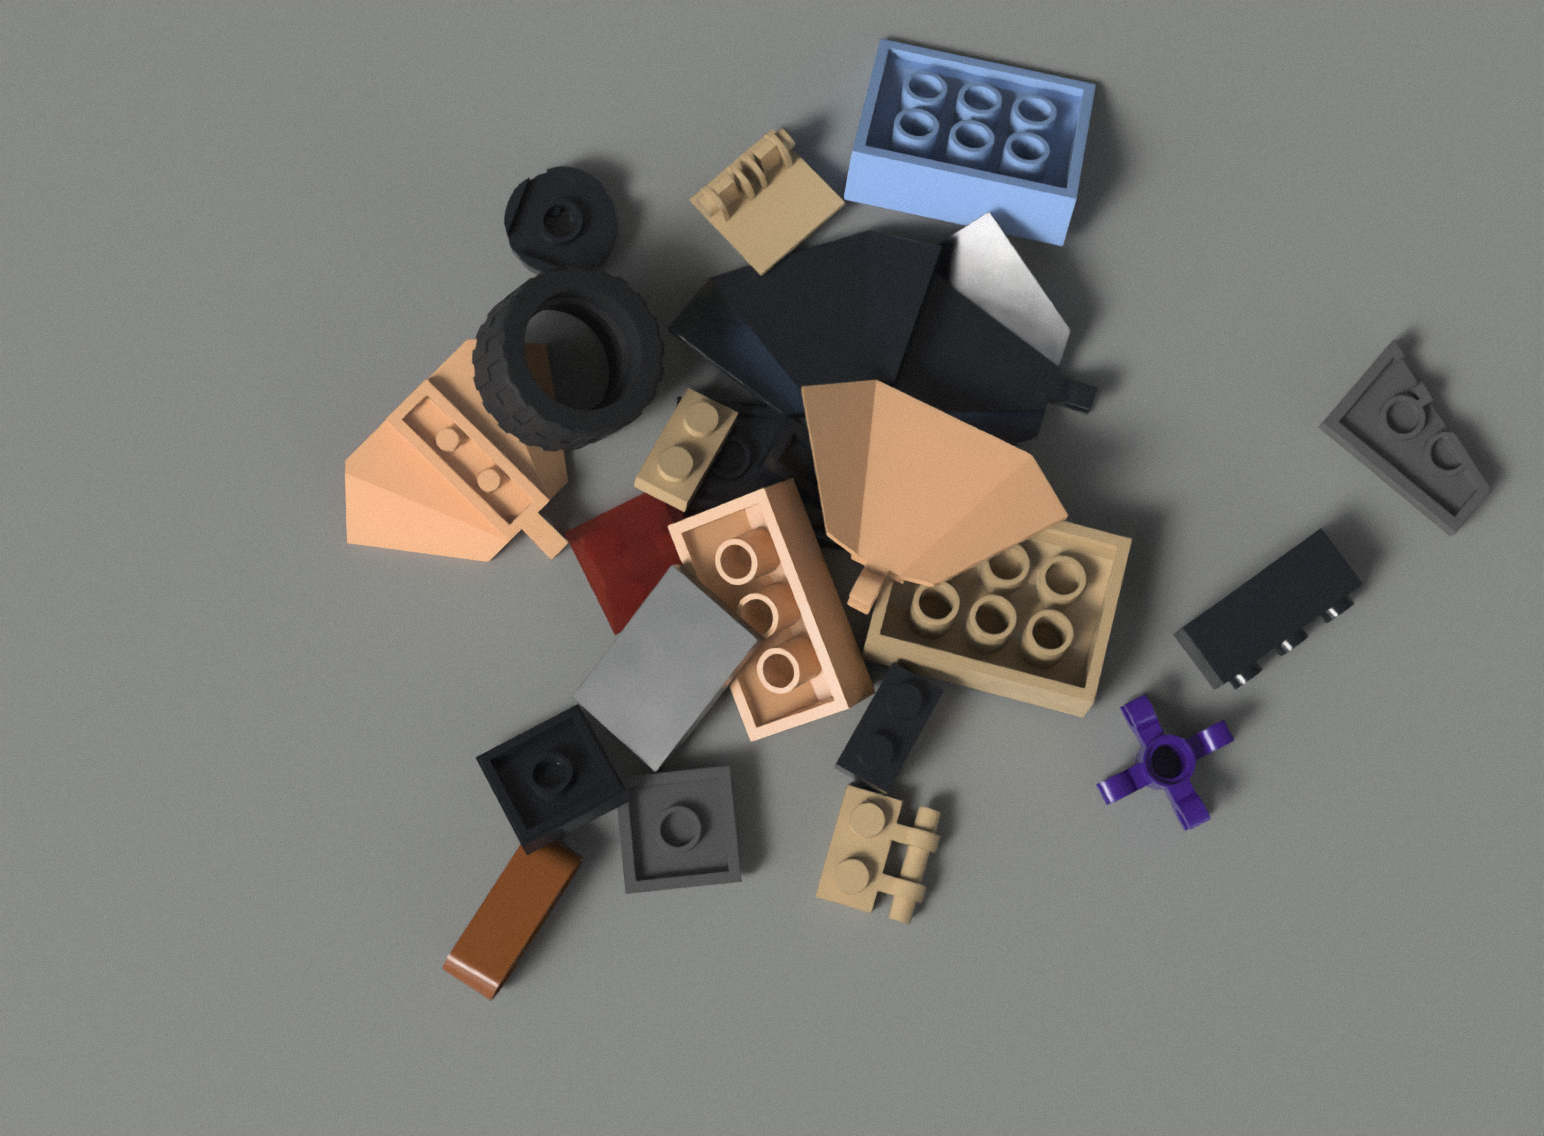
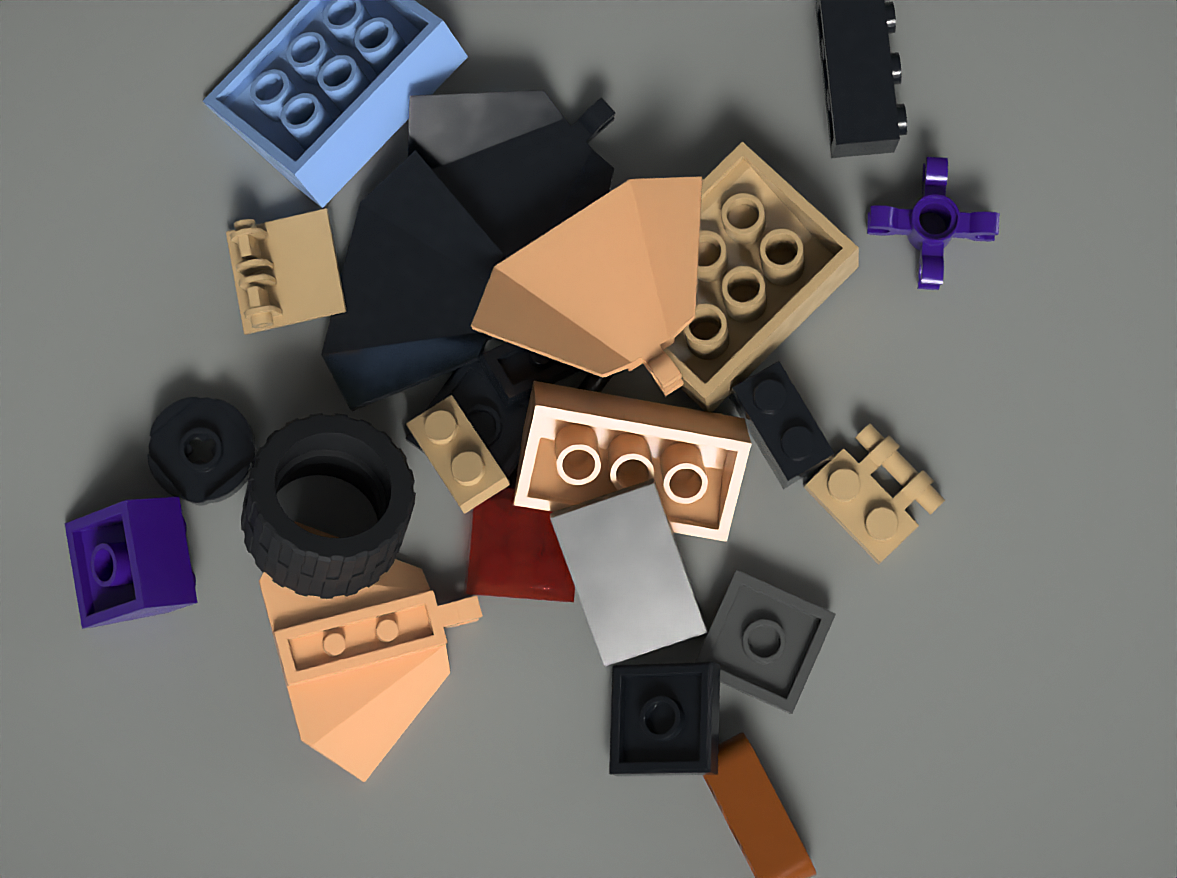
camera: 60 degrees left, 0 degrees up
none -> dark purple slope [64,497,198,629]

